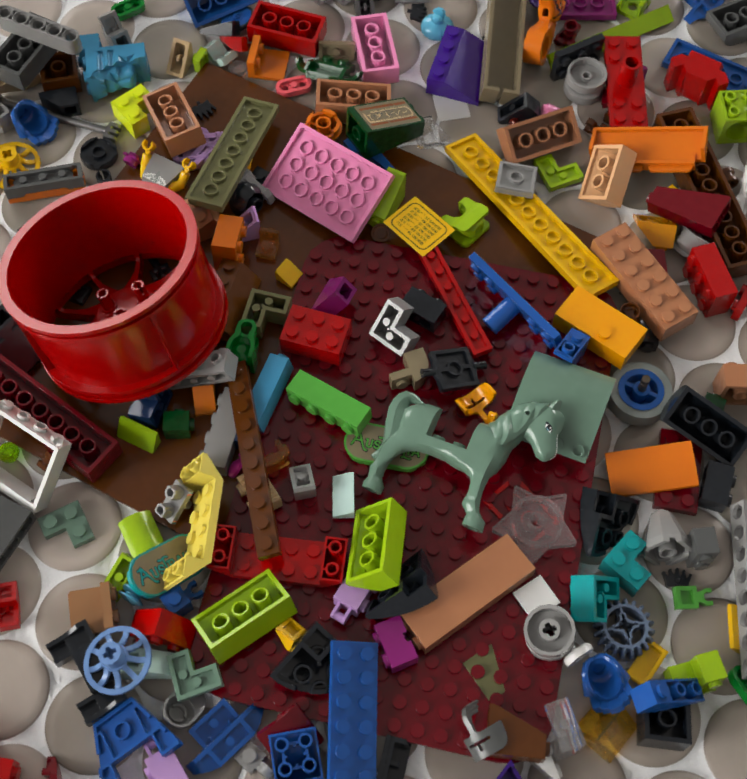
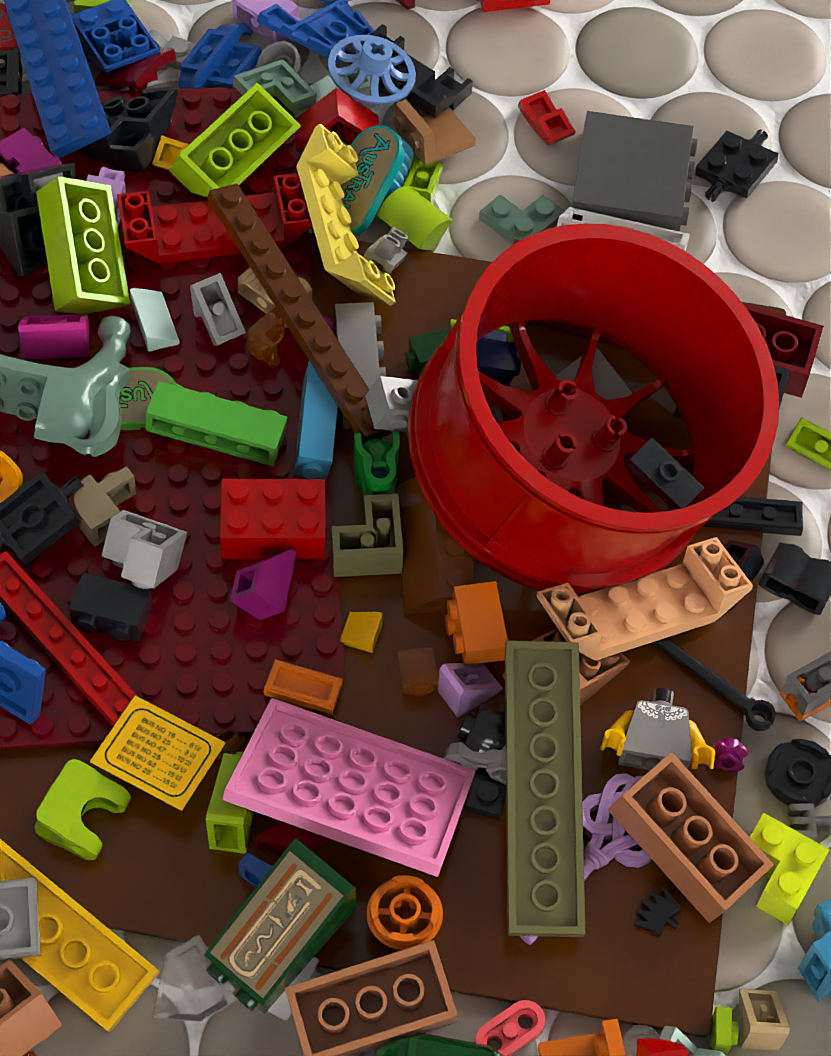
camera: 160 degrees right, 5 degrees down
none -> dark pink slope [18,314,90,360]
none -> orange tile [264,659,343,715]
none -> black plate [626,438,704,510]

